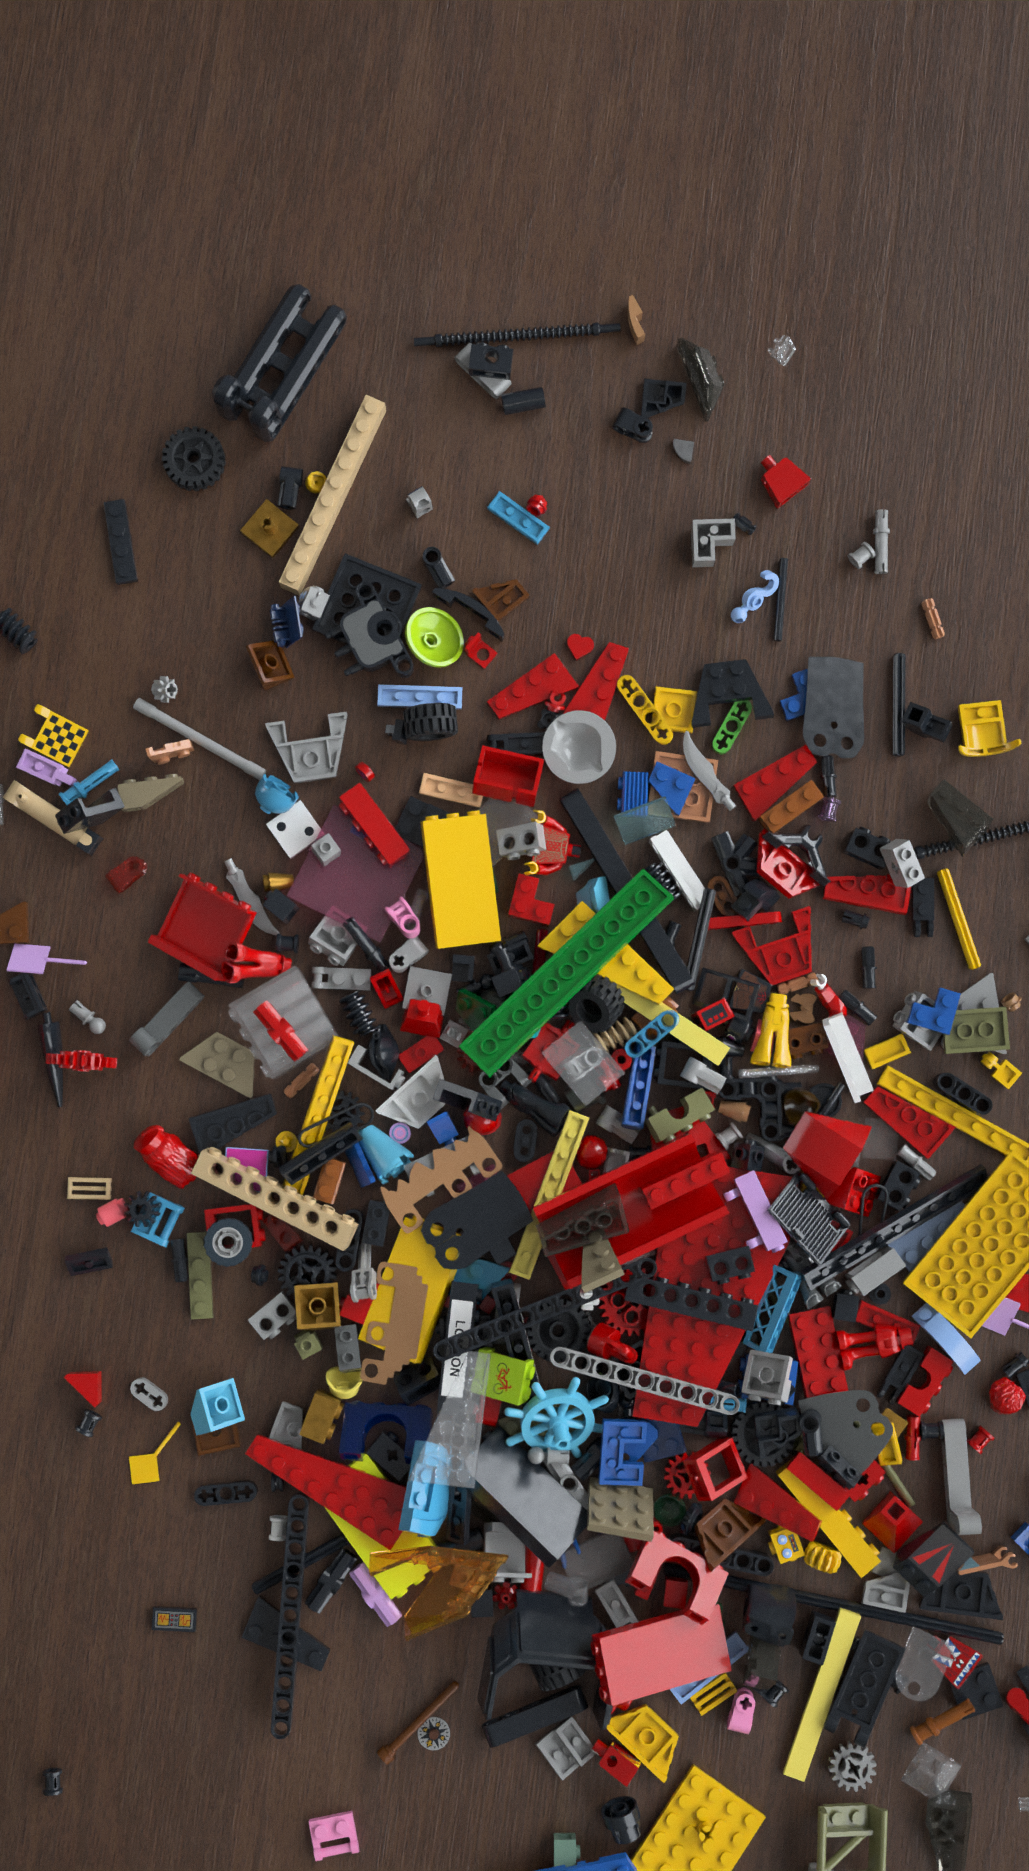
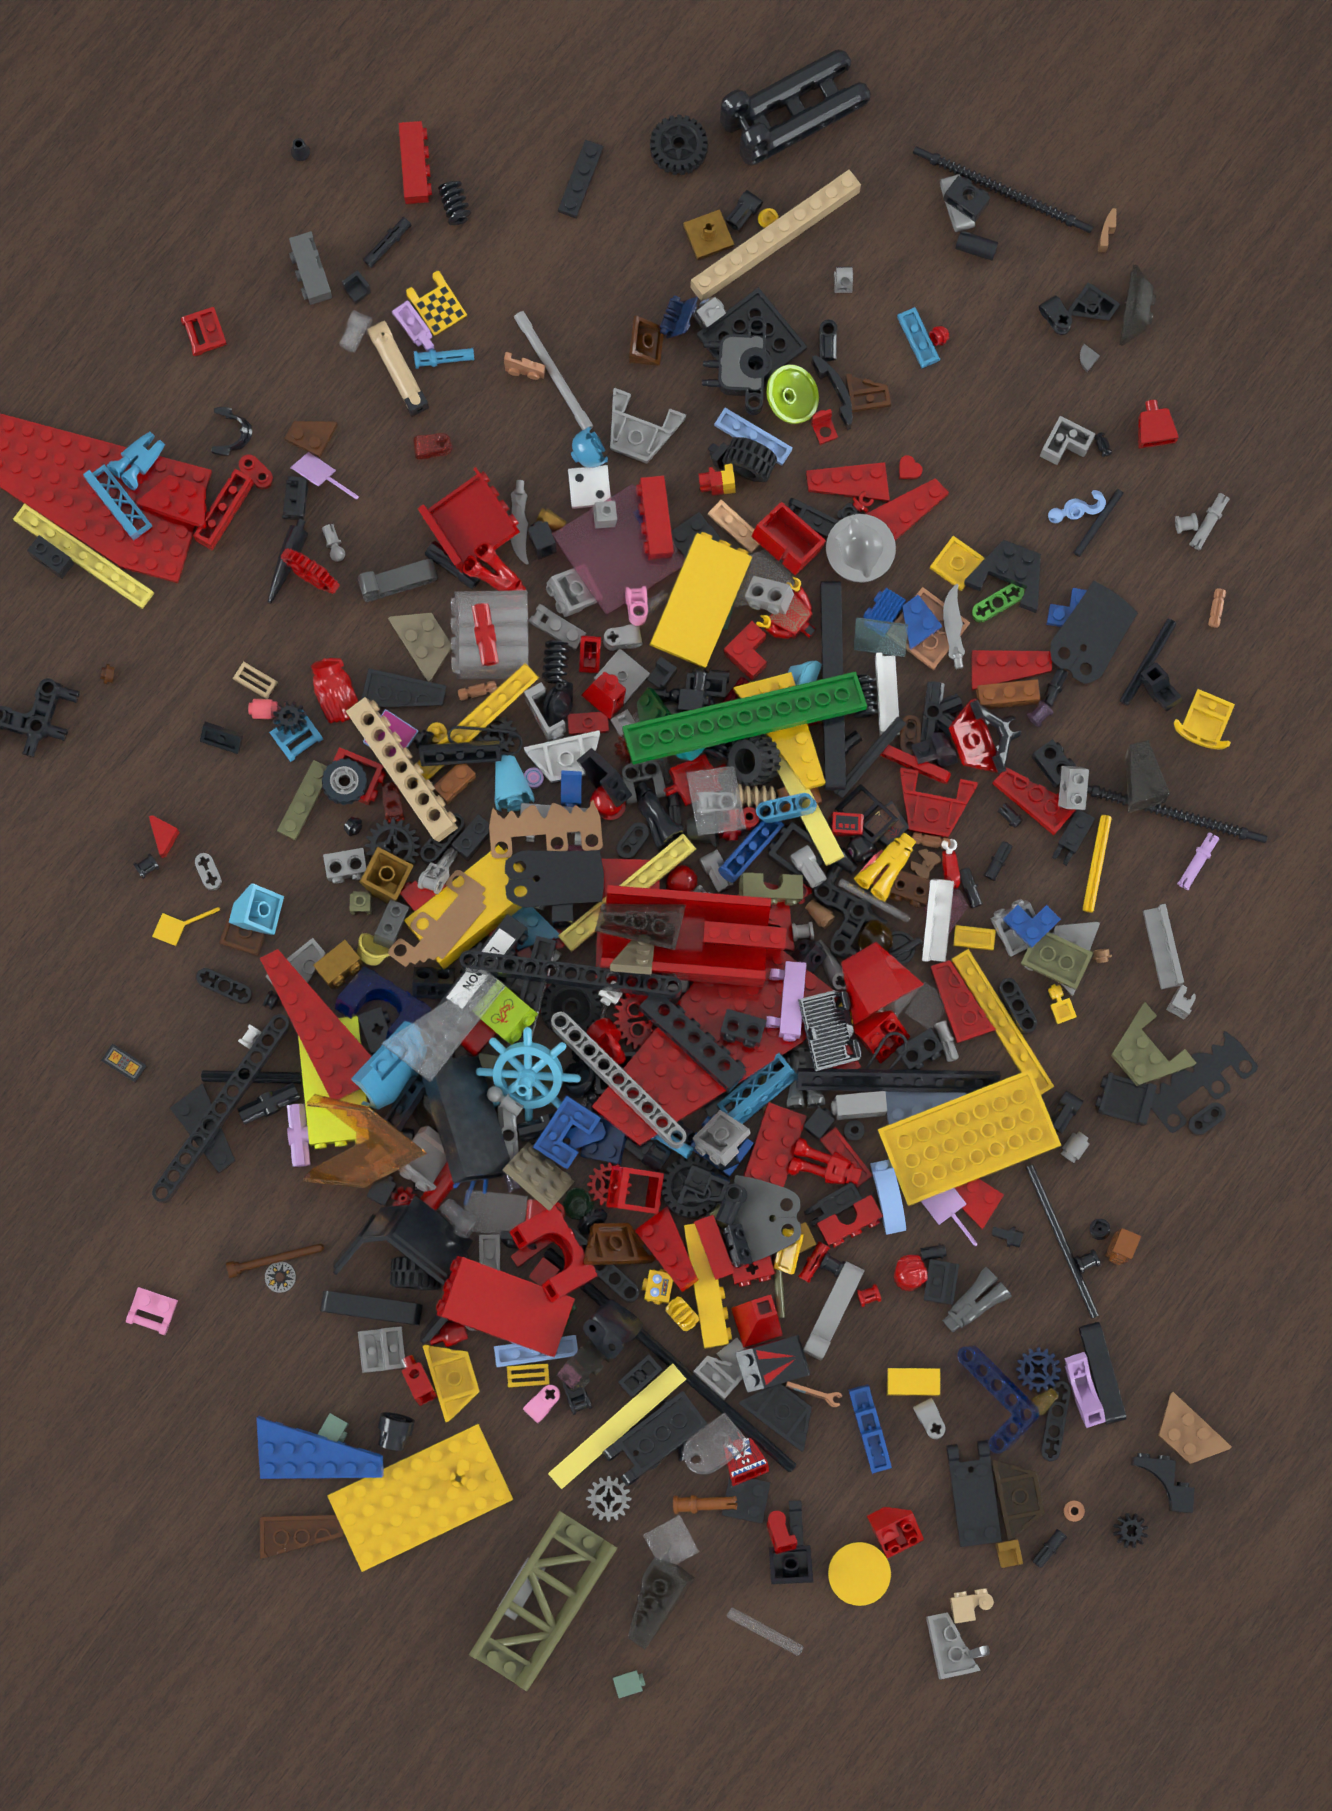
camera: 30 degrees right, 5 degrees down
black panel [55,788,125,834] -> none
dark tan slope [118,774,184,812] -> none
light grey gear [151,676,178,703] -> none
black axle [170,1239,188,1282] -> none
black bush [276,933,299,953] -> none
black pin [342,917,390,973] -> none
blue slope [344,1142,376,1188] -> none
red tile [355,762,375,782] -> none
clear light blue piece [569,858,595,882] -> none
yellow beam [617,675,673,745] -> none
clear tile [768,335,796,366] -> none
none -> red hips [698,464,736,496]

